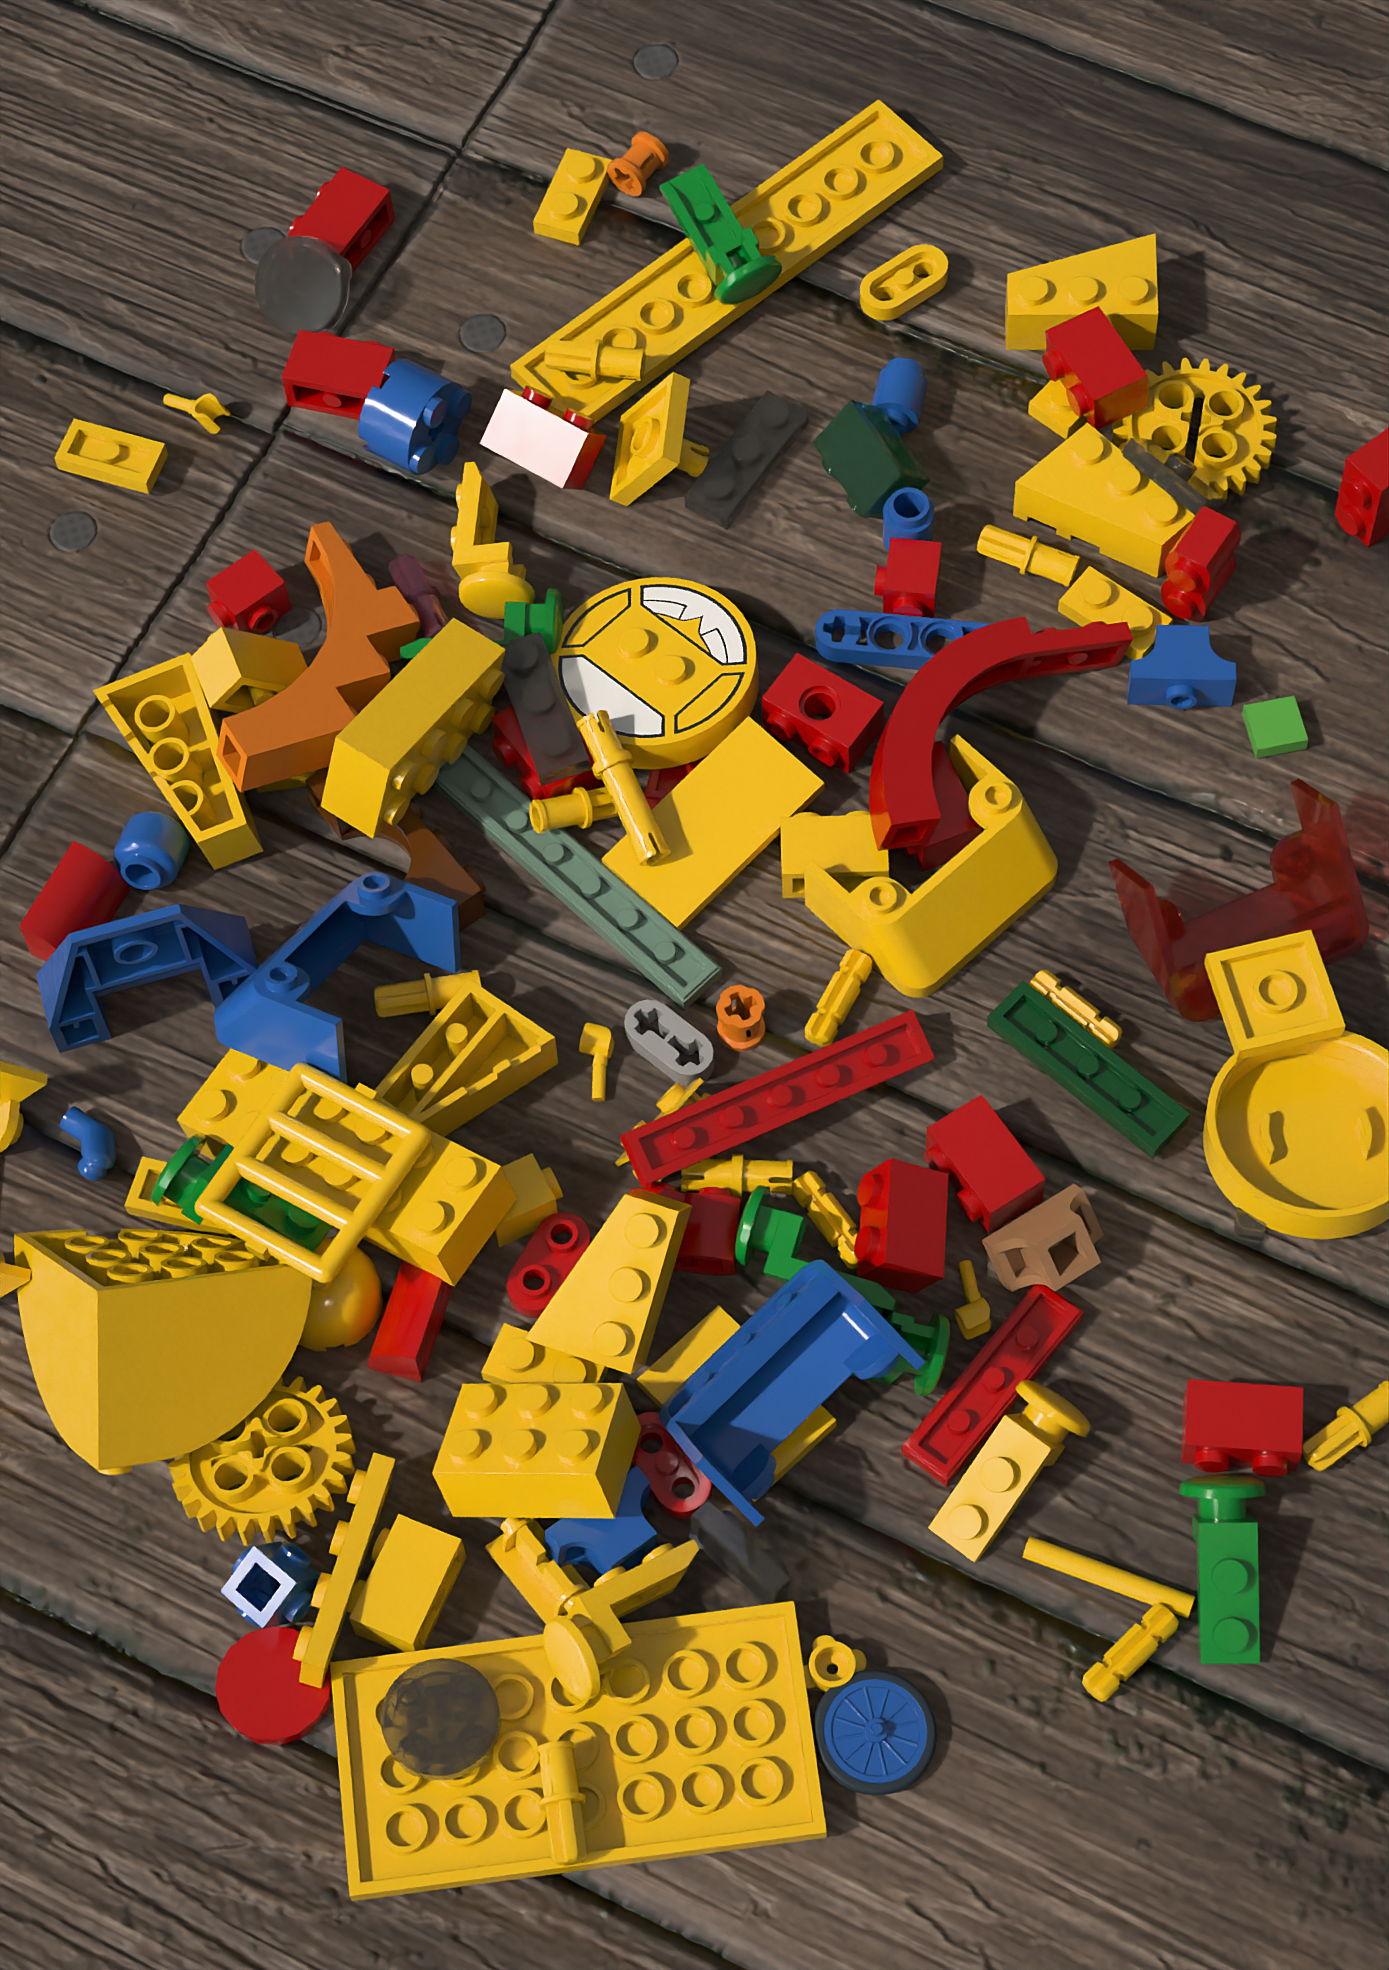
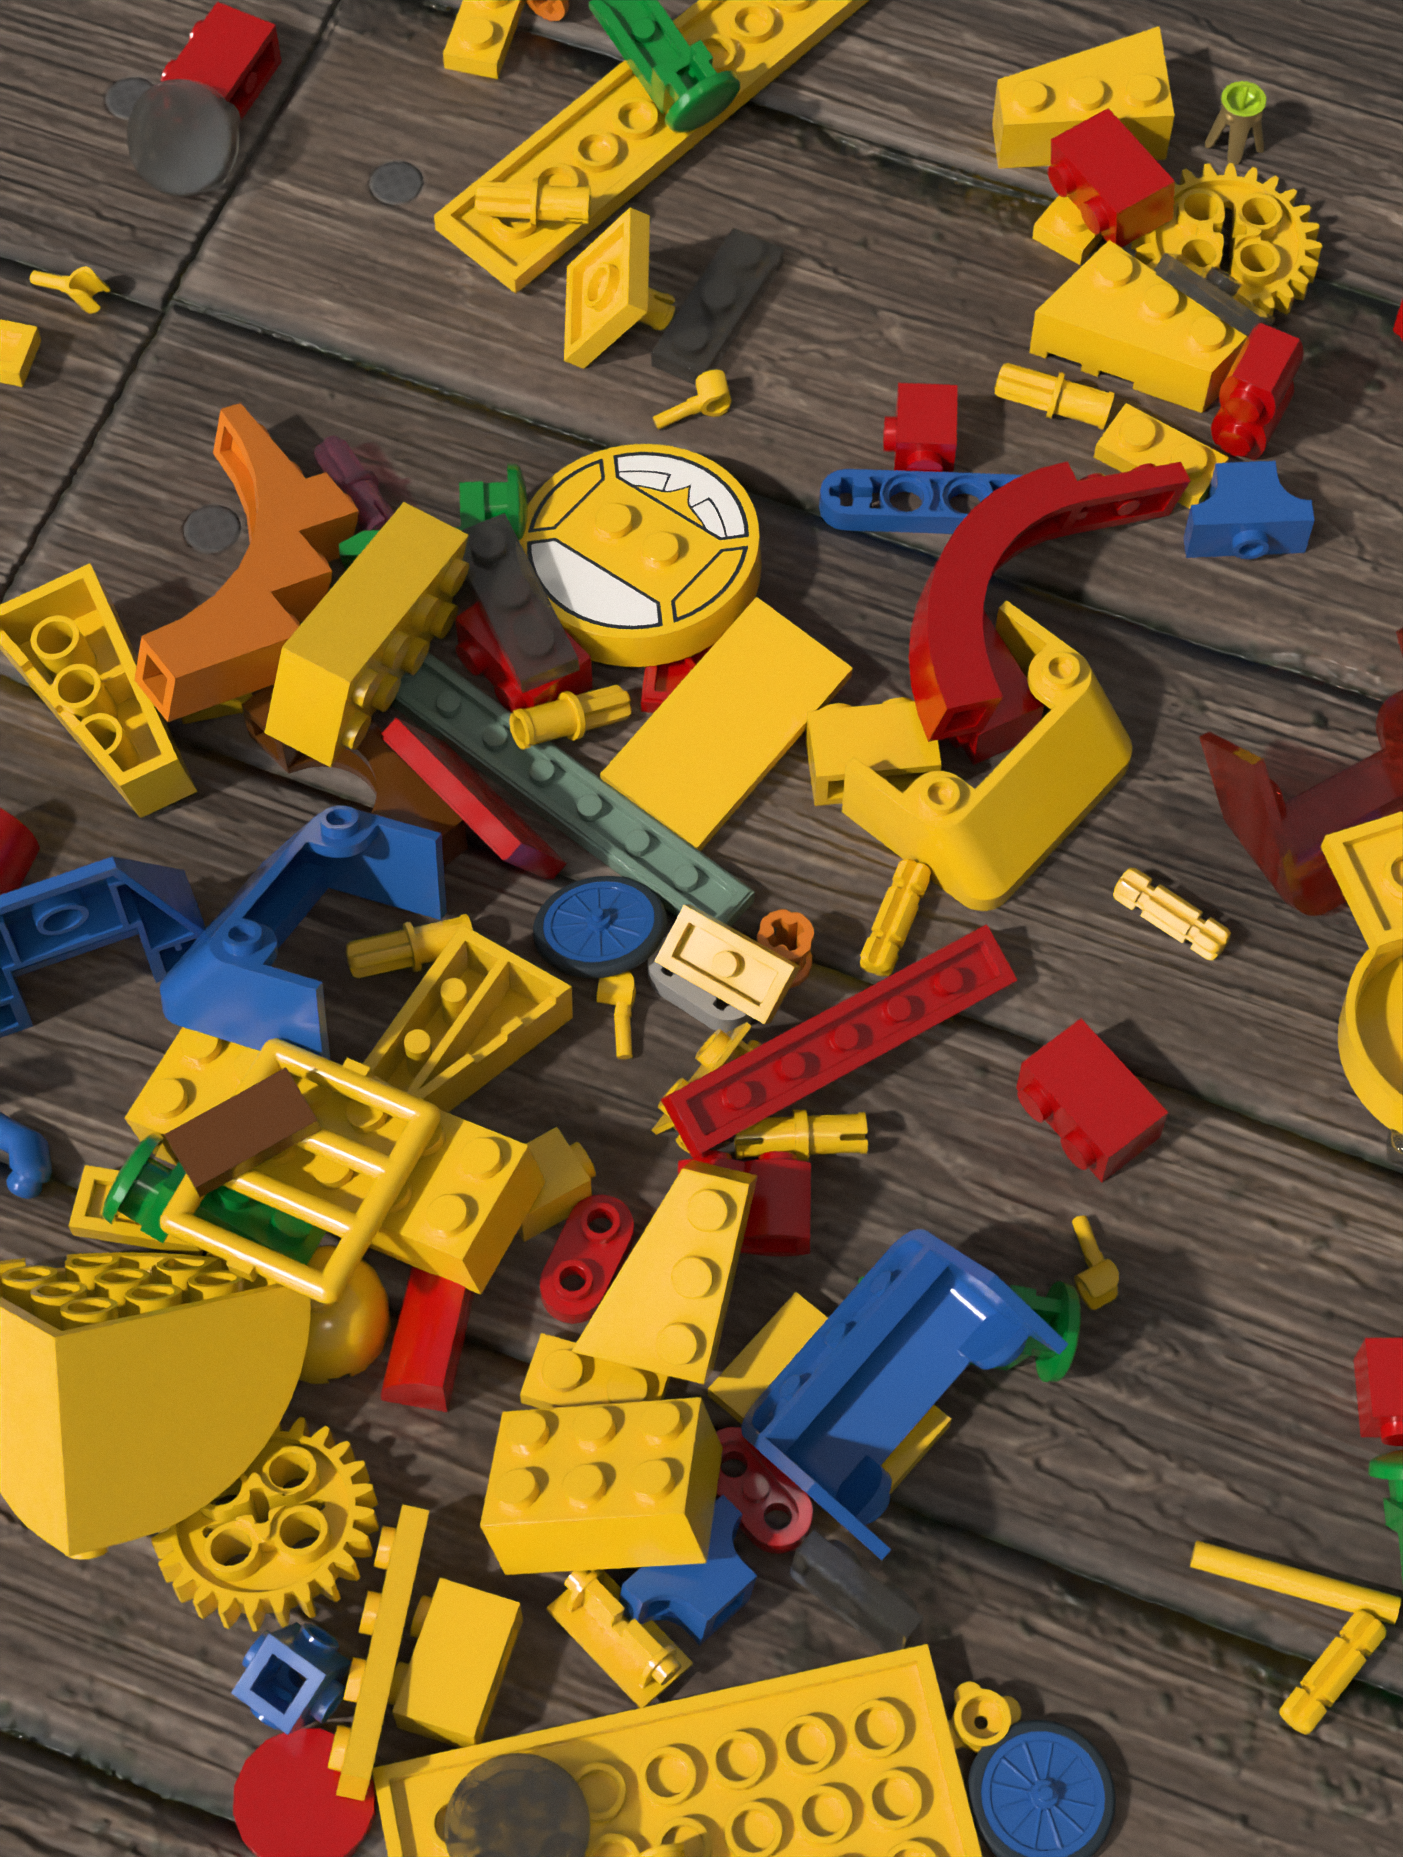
camera: 10 degrees left, 0 degrees up
blue head [113,811,190,890] -> none
yellow brick [190,627,308,713] -> none
red brick [205,549,292,634] -> none
red brick [281,329,396,420] -> none
blue brick [358,358,472,475] -> none
yellow piece [451,462,535,619] -> none
brick [480,385,607,490] -> none
yellow piece [543,1539,700,1701] -> none
yellow pin [576,710,671,866] -> none
green piece [735,1185,899,1316] -> none
red brick [762,653,884,774] -> none
yellow axle [792,1171,858,1269] -> none
clear green brick [812,400,931,520] -> none
red brick [854,1158,949,1294] -> none
yellow plate [860,244,948,321] -> none
blue brick [869,357,928,435] -> none
blue brick [883,487,934,552] -> none
red tile [901,1284,1084,1487] -> none
yellow piece [928,1380,1091,1562] -> none
medium nougat brick [982,1184,1104,1292] -> none
dark green plate [987,981,1190,1159] -> none
bright green tile [1242,696,1308,759] -> none
none -> reddish brown tile [164,1068,321,1197]
none -> red tile [381,717,567,880]
none -> blue wheel [533,876,667,978]
none -> yellow hand [652,370,731,430]
none -> yellow plate [654,904,801,1024]
none -> piece [1205,81,1267,166]

